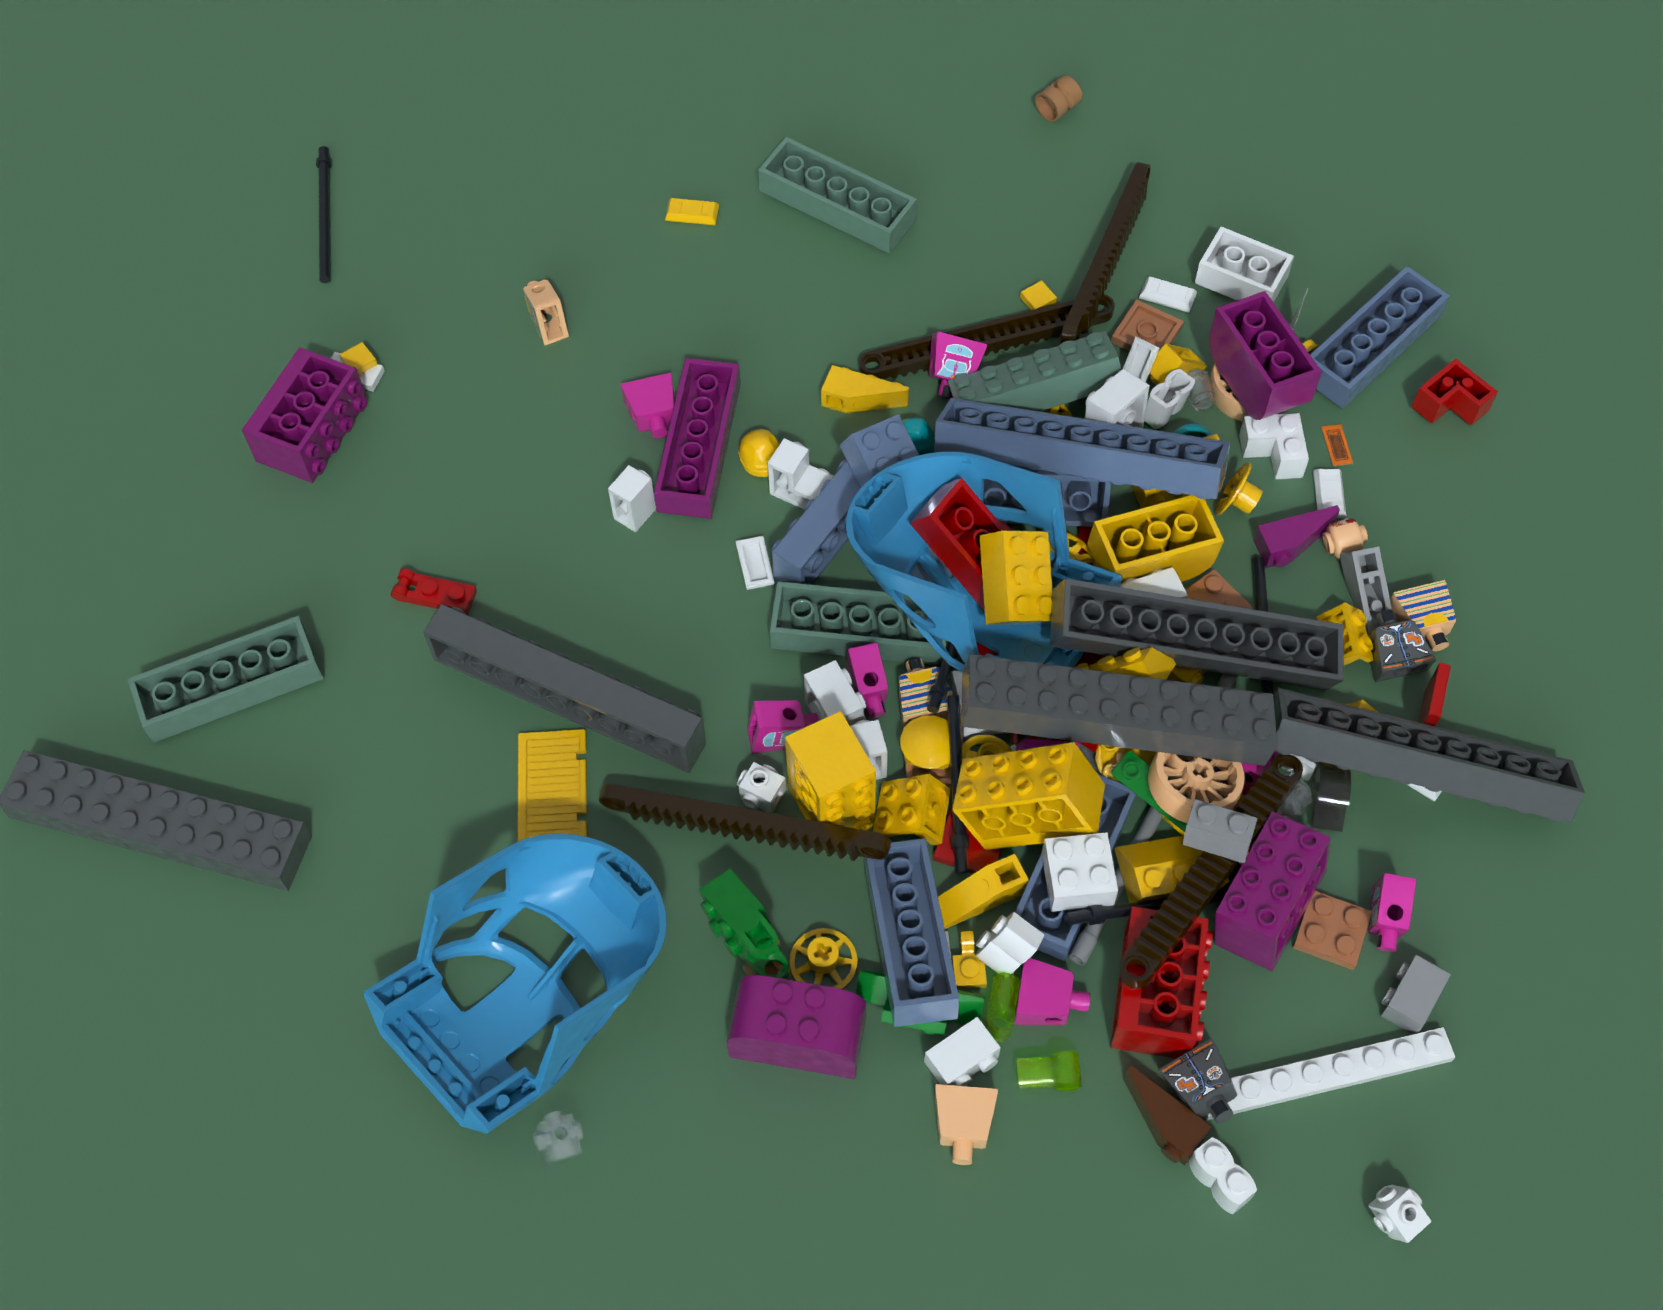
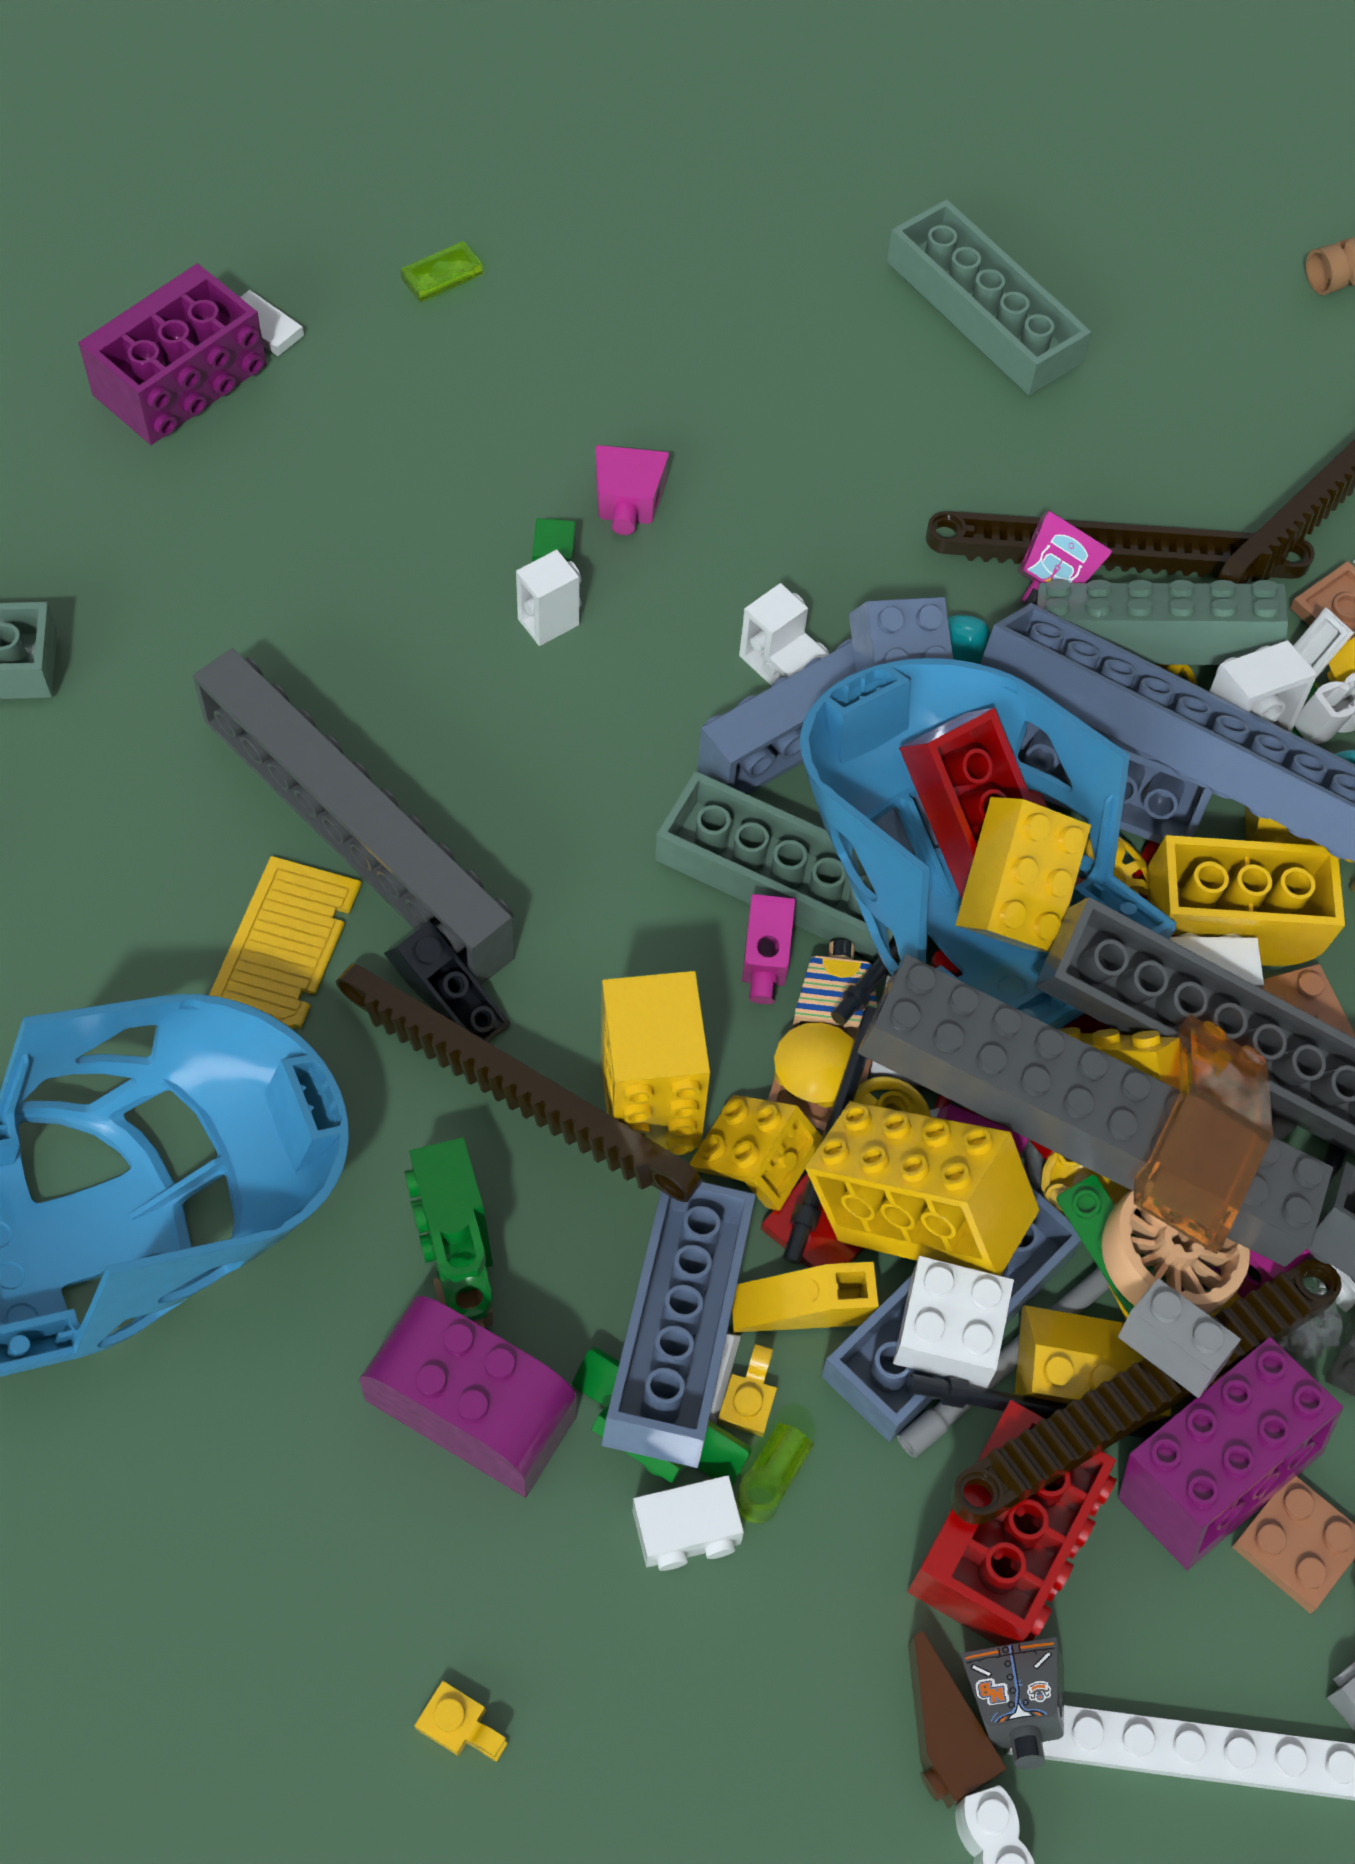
camera: 15 degrees right, 0 degrees up
black bar [316,146,332,283] -> none
yellow tile [339,342,378,375] -> none
red plate [391,568,477,615] -> none
light nougat torso [523,279,569,346] -> none
clear brick [533,1110,583,1165] -> none
magenta brick [654,358,741,519] -> none
yellow tile [665,198,720,226] -> none
white tile [735,536,775,590] -> none
white brick [737,762,786,813] -> none
yellow hat [738,429,780,477] -> none
dark pink torso [747,700,819,754] -> none
yellow wheel [789,928,858,989] -> none
white brick [804,660,866,726] -> none
yellow slope [821,365,909,413] -> none
white brick [850,720,888,780] -> none
light nougat torso [934,1084,998,1165] -> none
white brick [975,912,1044,979] -> none
dark pink torso [1014,958,1091,1025] -> none
clear neon green piece [1016,1051,1082,1091] -> none
yellow tile [1020,280,1057,311] -> none
none -> black slope [384,920,510,1042]
none -> clear neon green plate [400,241,483,302]
none -> yellow plate [414,1680,508,1762]
none -> green brick [532,518,575,563]
none -> clear orange windscreen [1134,1014,1273,1254]

